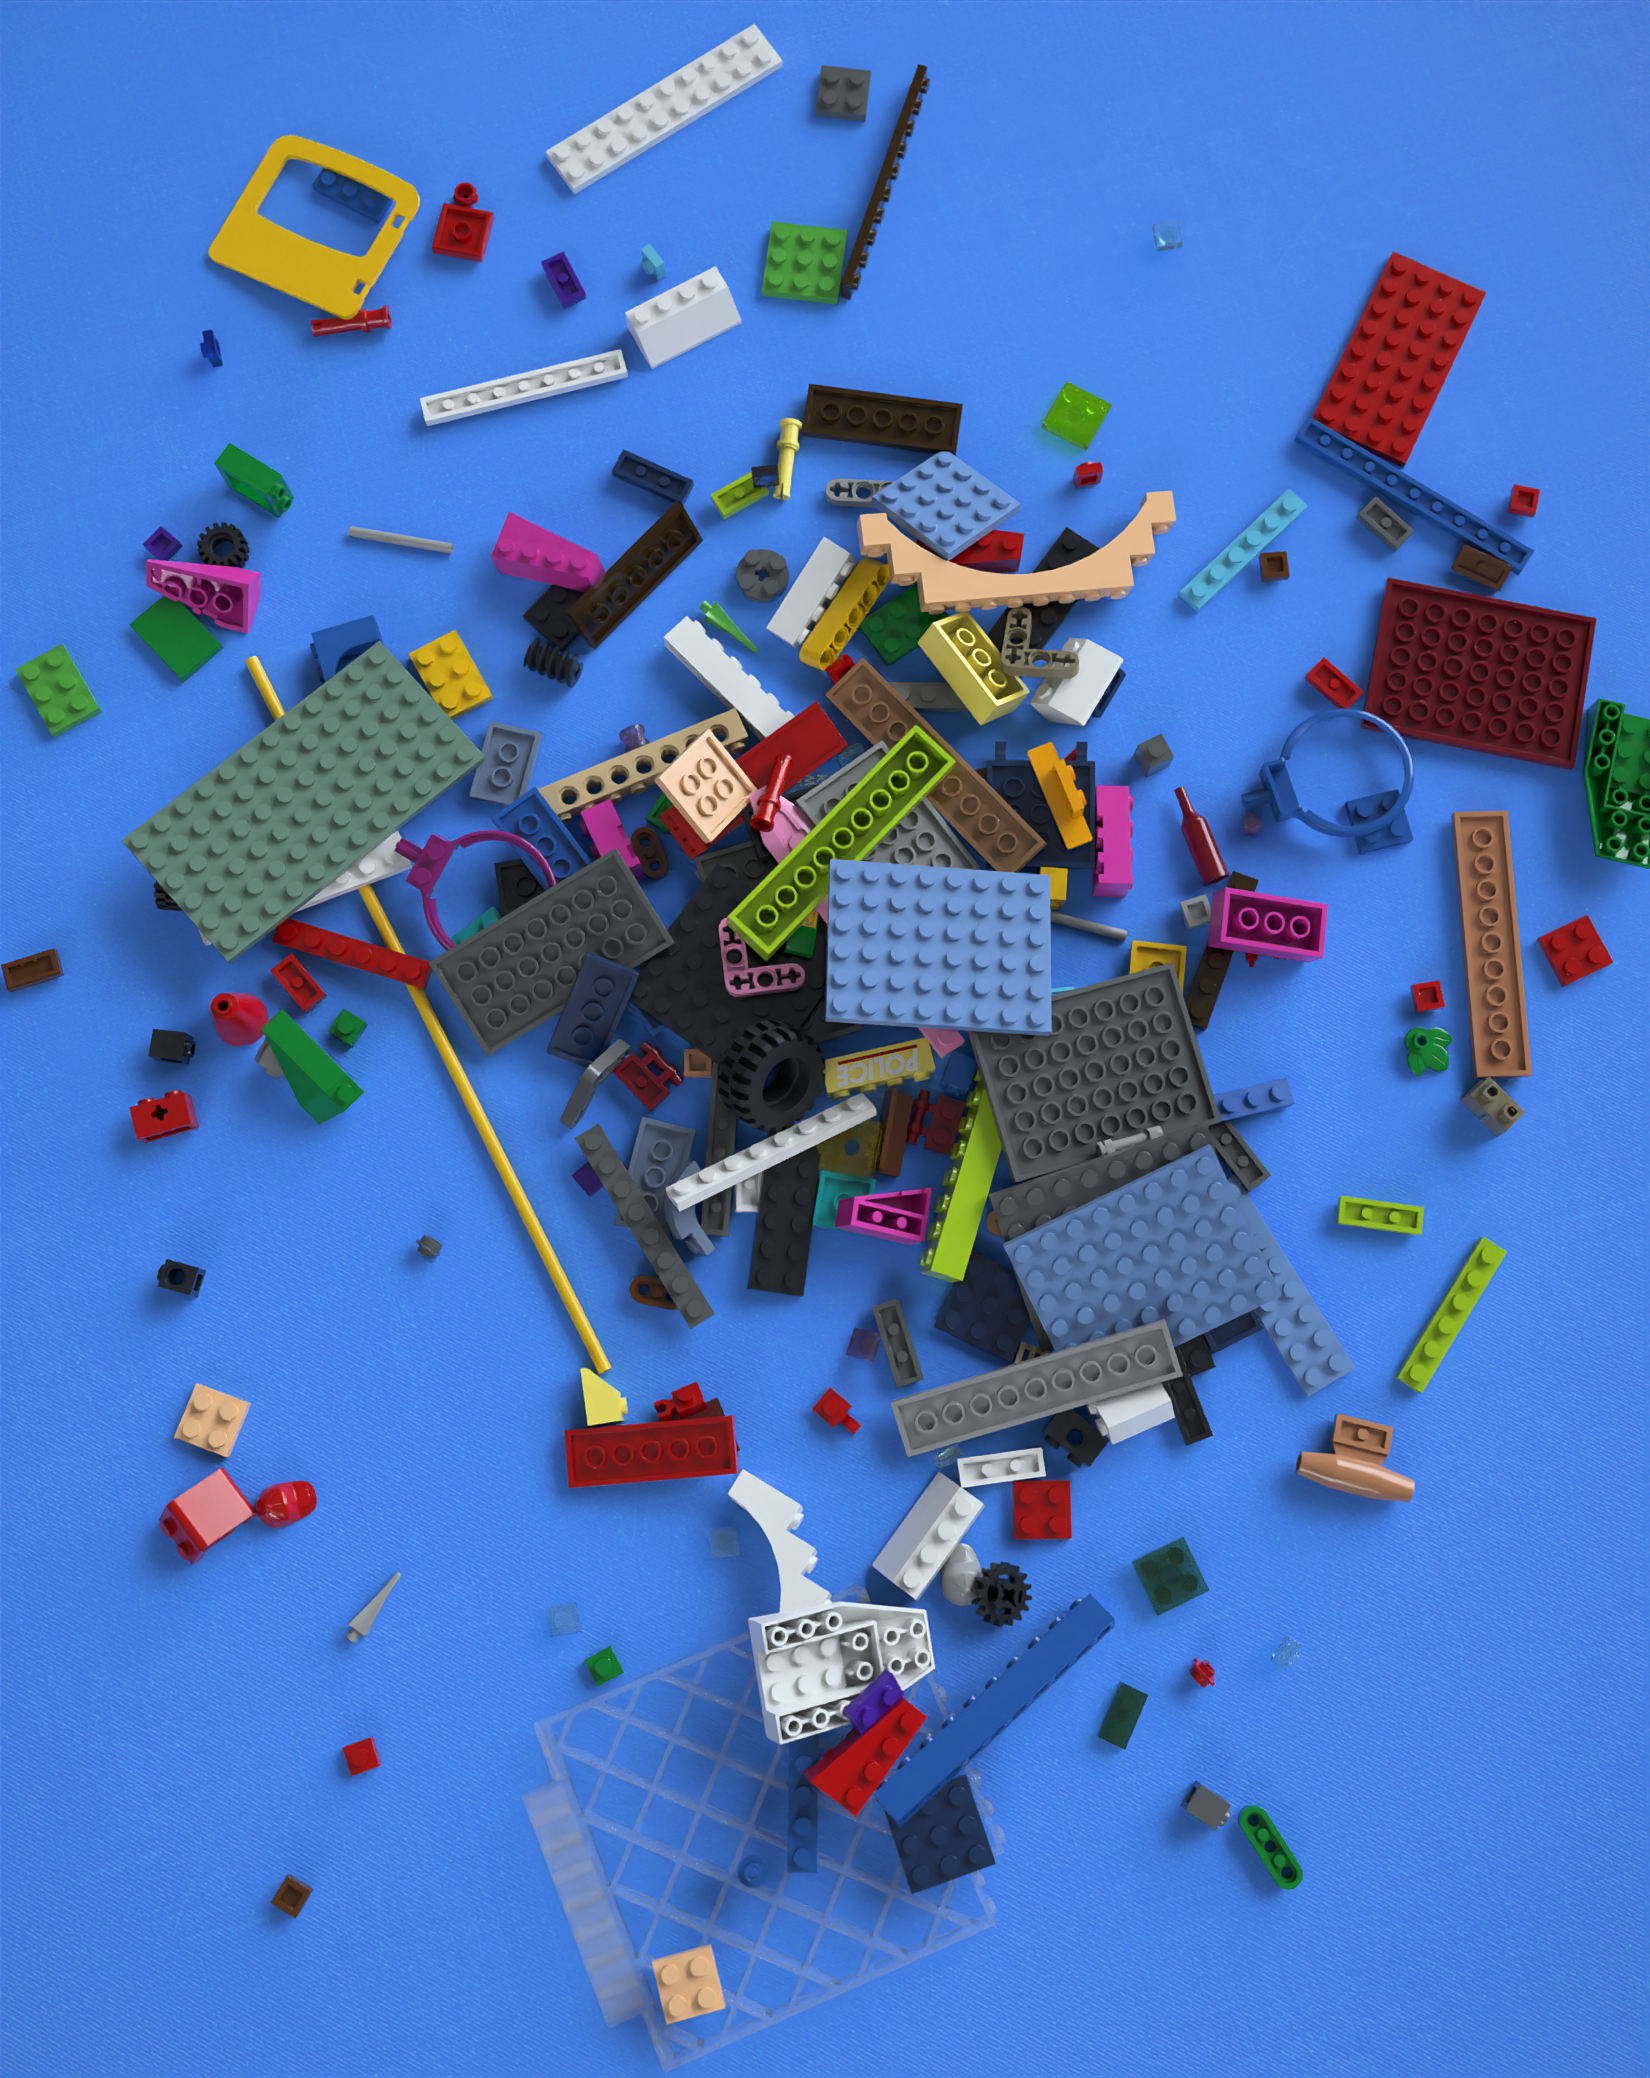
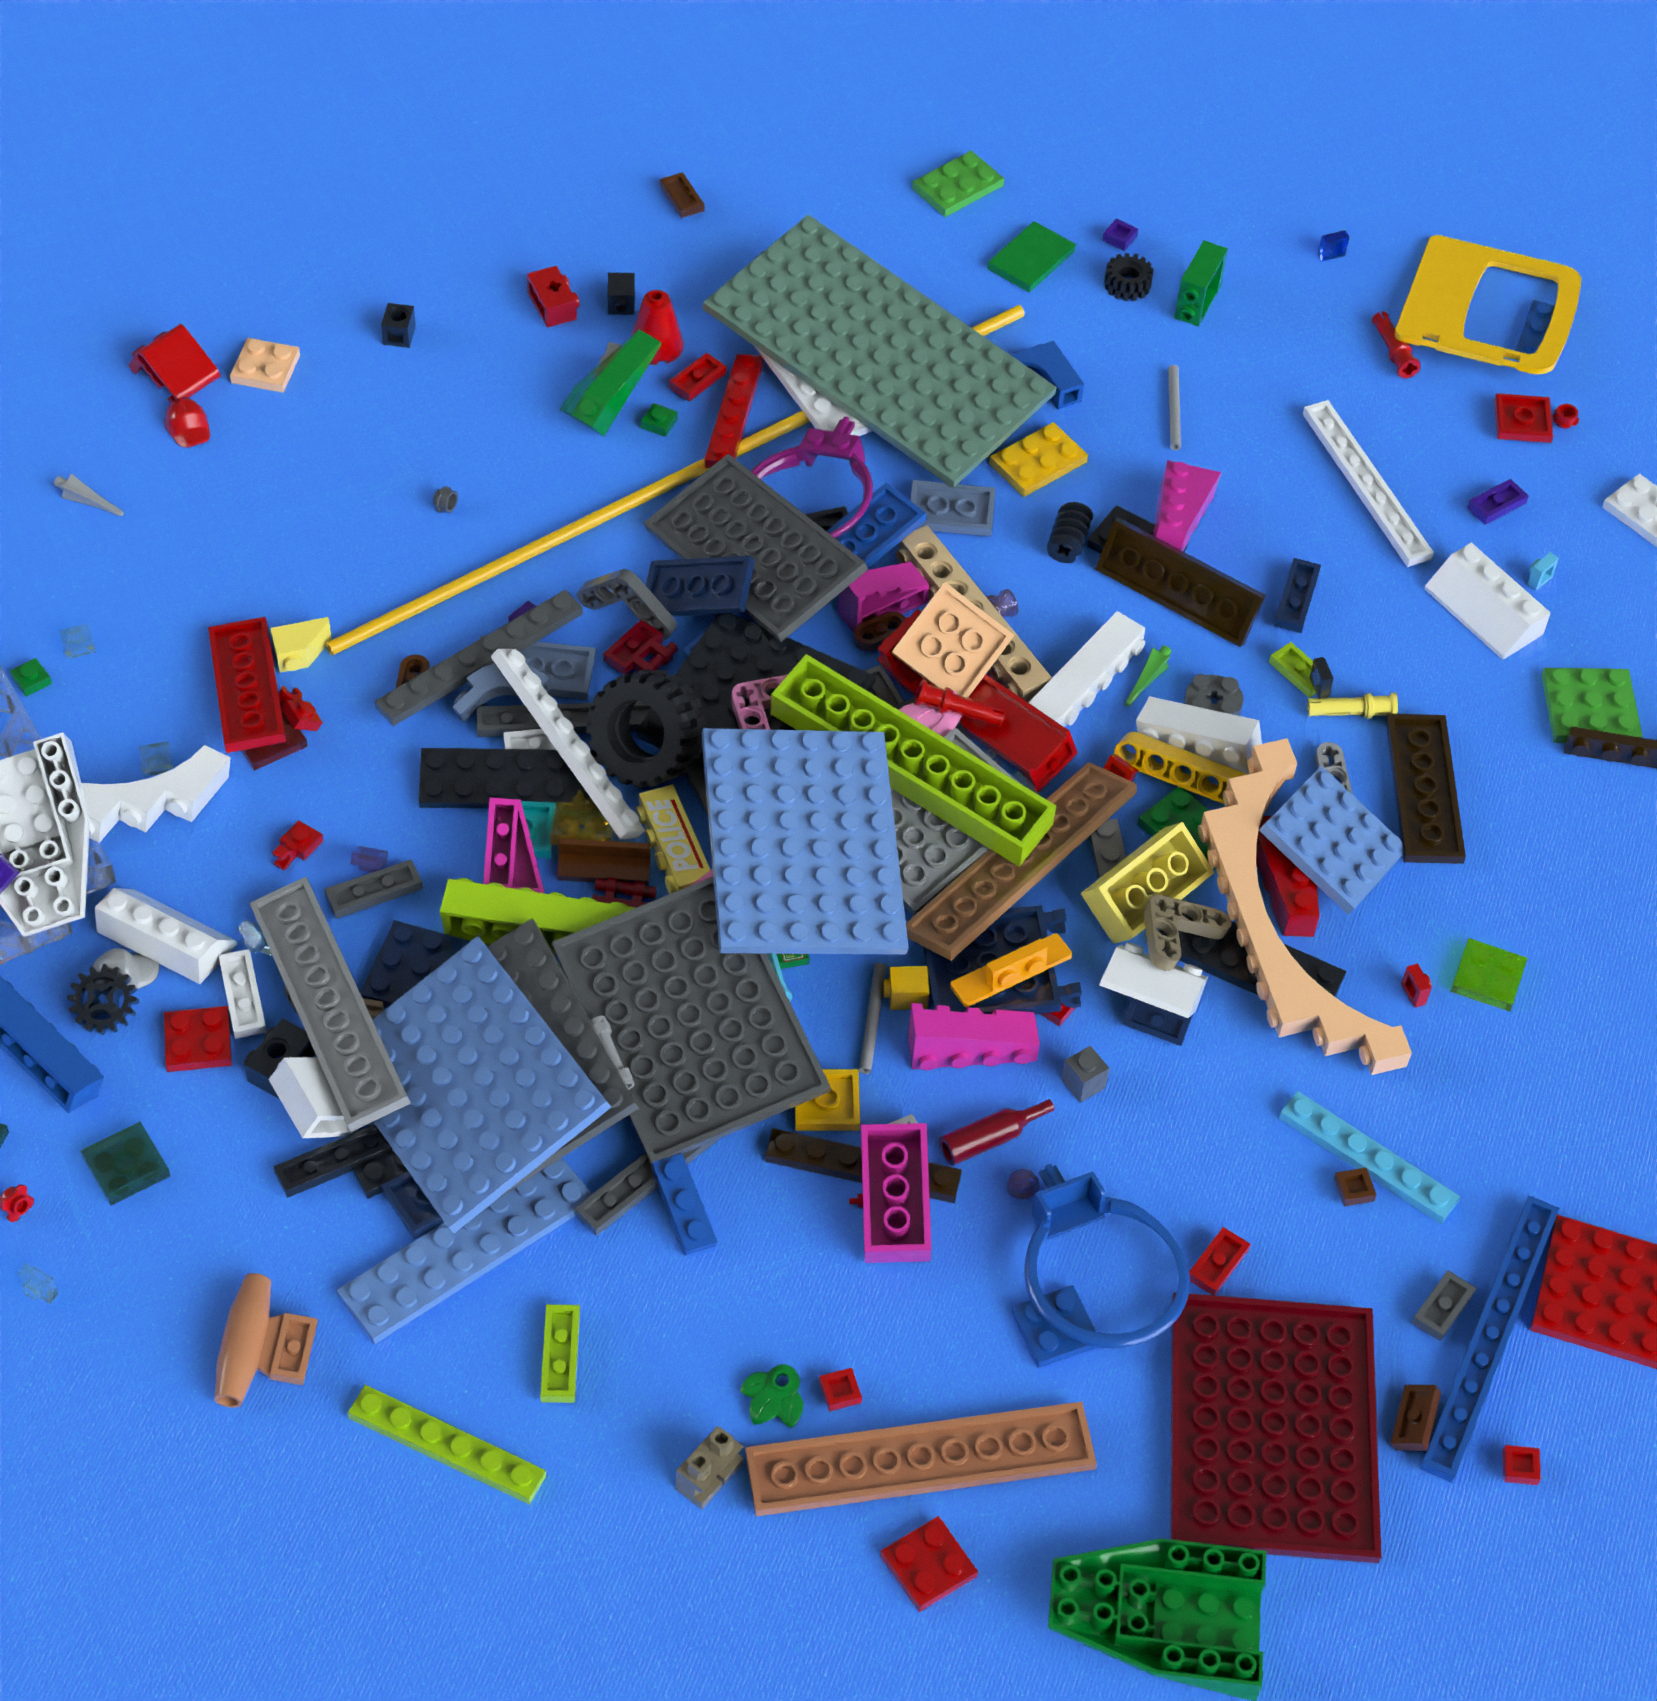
camera: 80 degrees right, 25 degrees down
dark pink wedge [146,559,261,633] -> none

